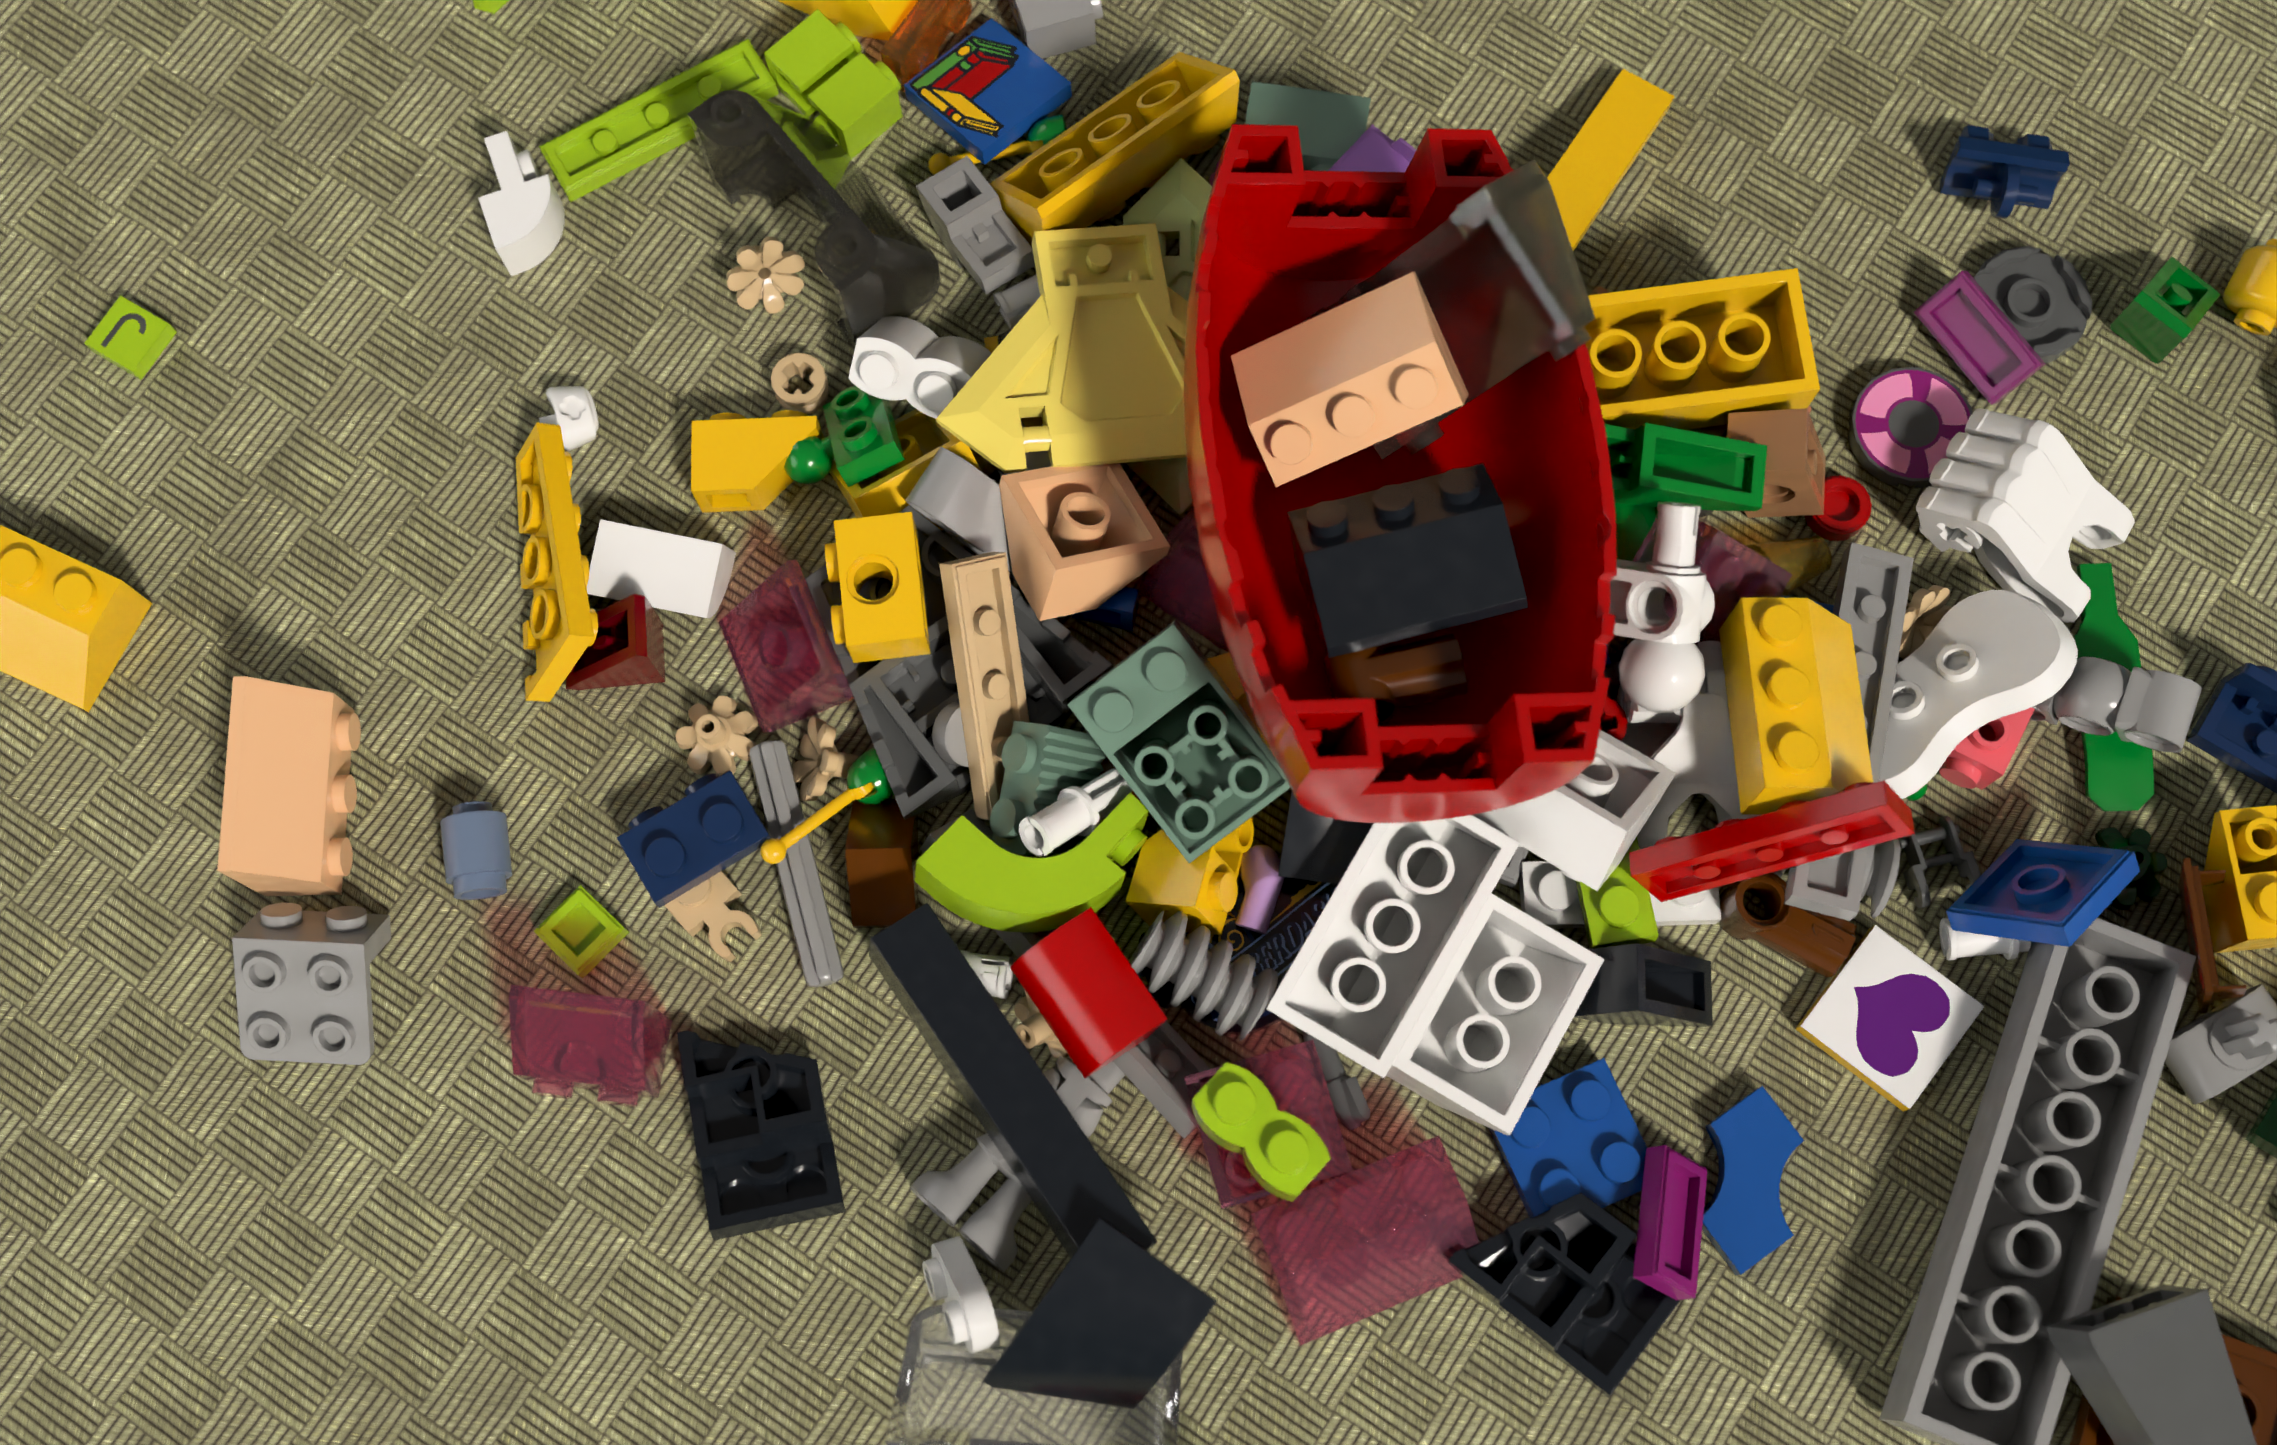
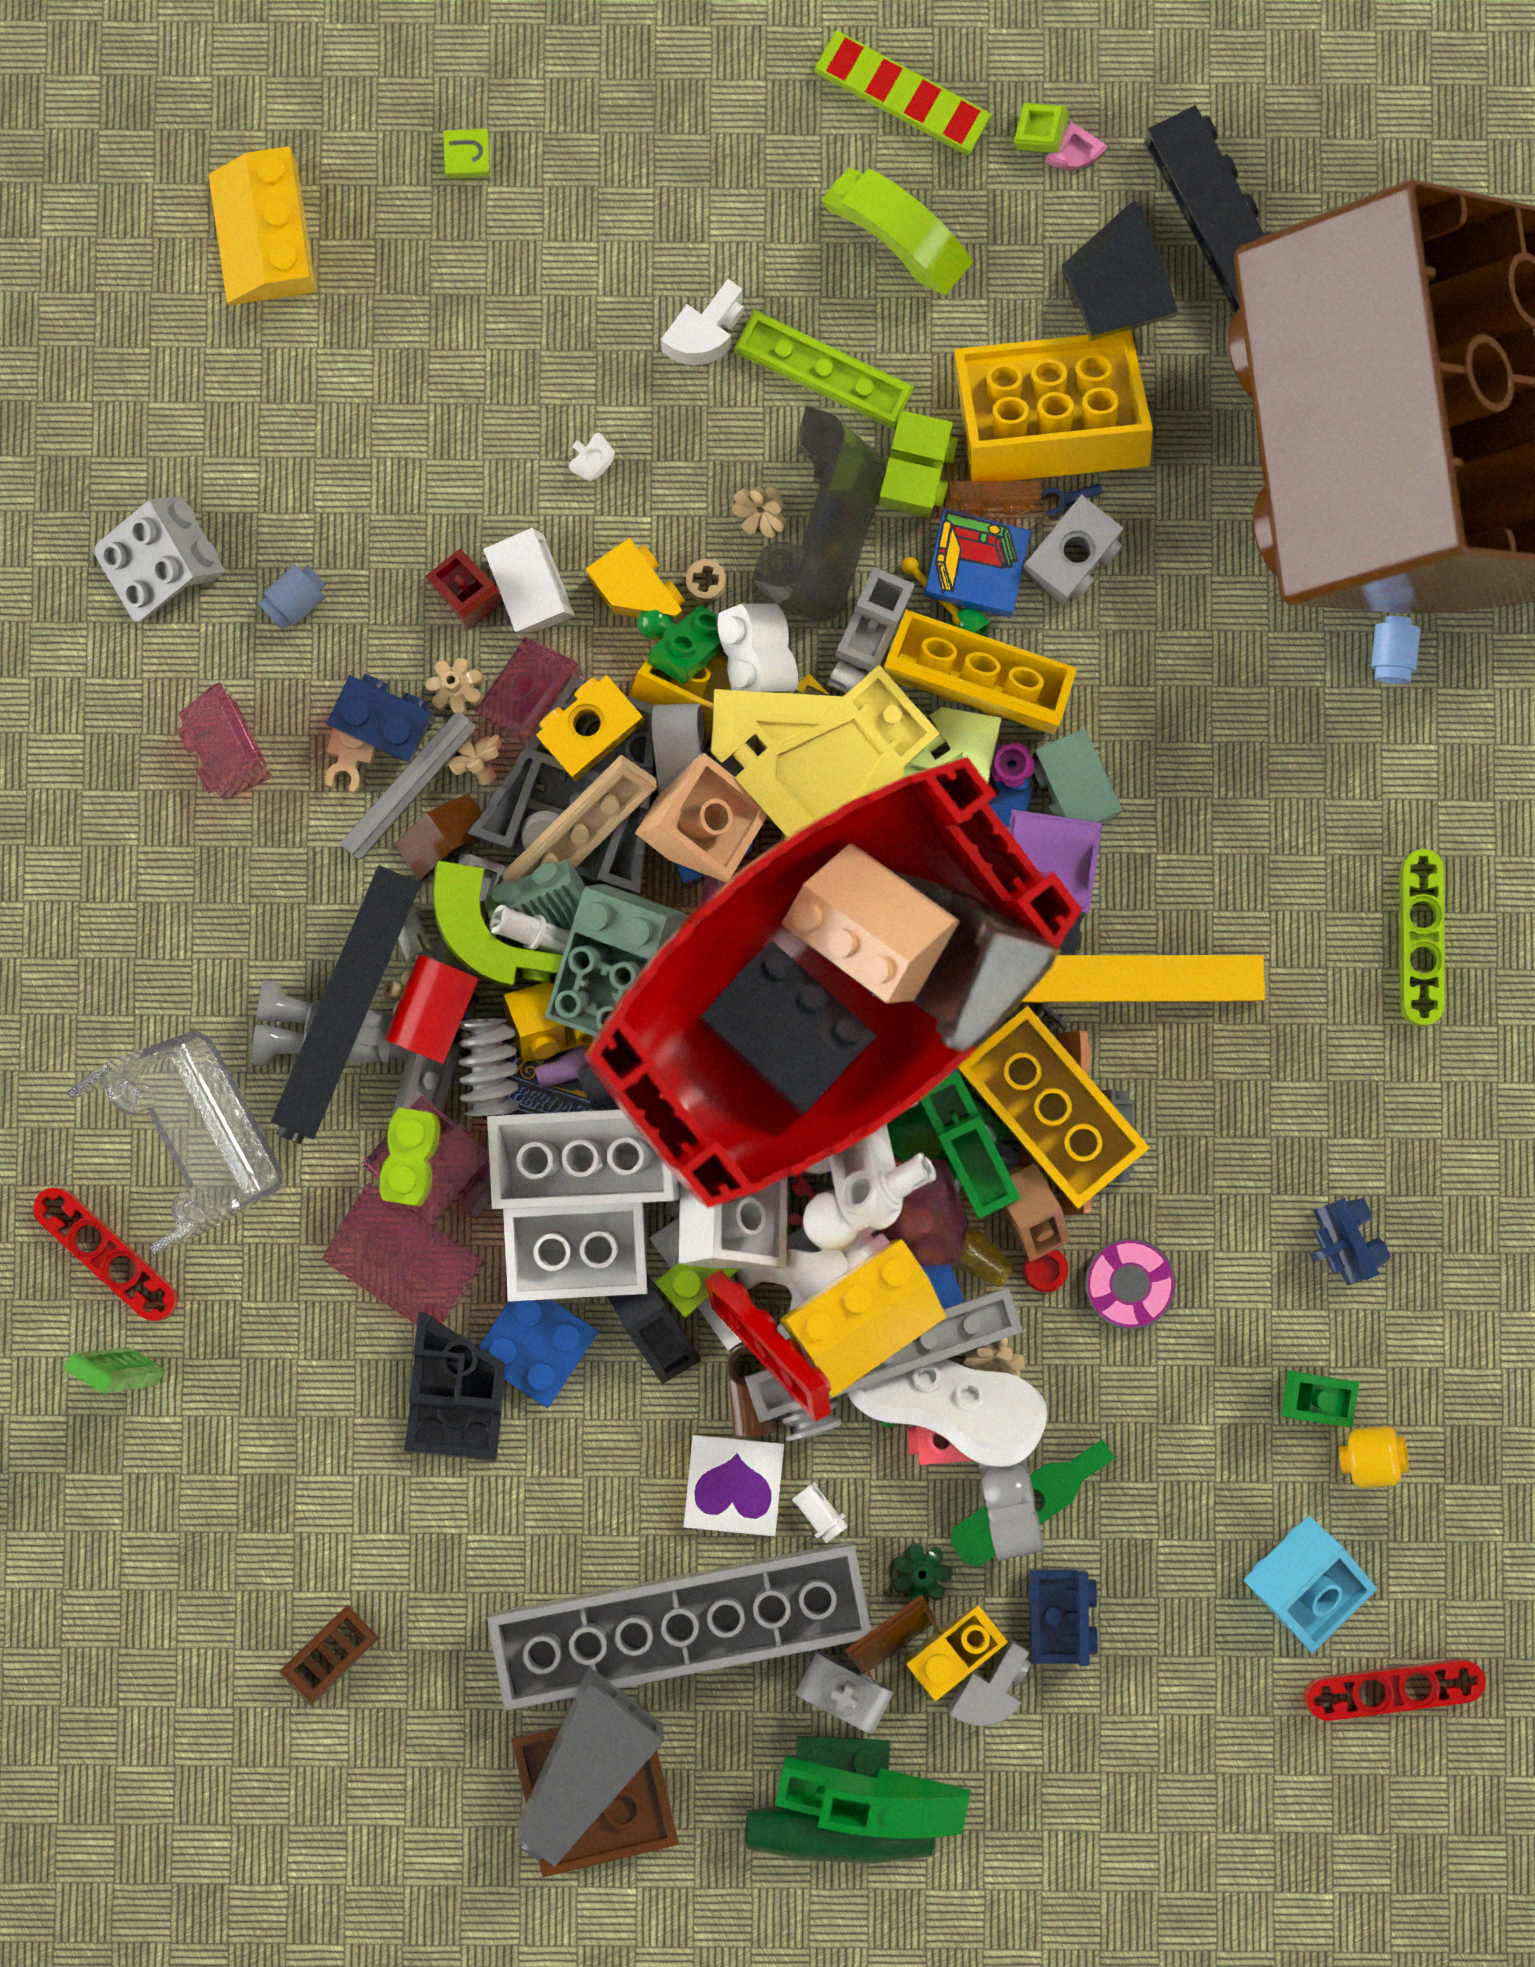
camera: 55 degrees right, 10 degrees up
light nougat slope [217,676,361,896] -> none
yellow wing [516,422,598,702] -> none
lime tile [533,885,629,979] -> none
black slope [677,1031,846,1240] -> none
hinge [760,748,894,864] -> none
white plate [922,1236,999,1354] -> none
black slope [983,1216,1217,1409] -> none
reddish brown piece [1323,633,1467,726] -> none
magenta tile [1633,1145,1707,1300] -> none
blue tile [1702,1086,1804,1275] -> none
dark grey piece [1898,816,1981,908] -> none
magenta tile [1913,270,2045,405] -> none
white piece [1916,408,2135,623] -> none
blue tile [1946,839,2140,947] -> none
dark grey tile [1974,246,2092,363] -> none

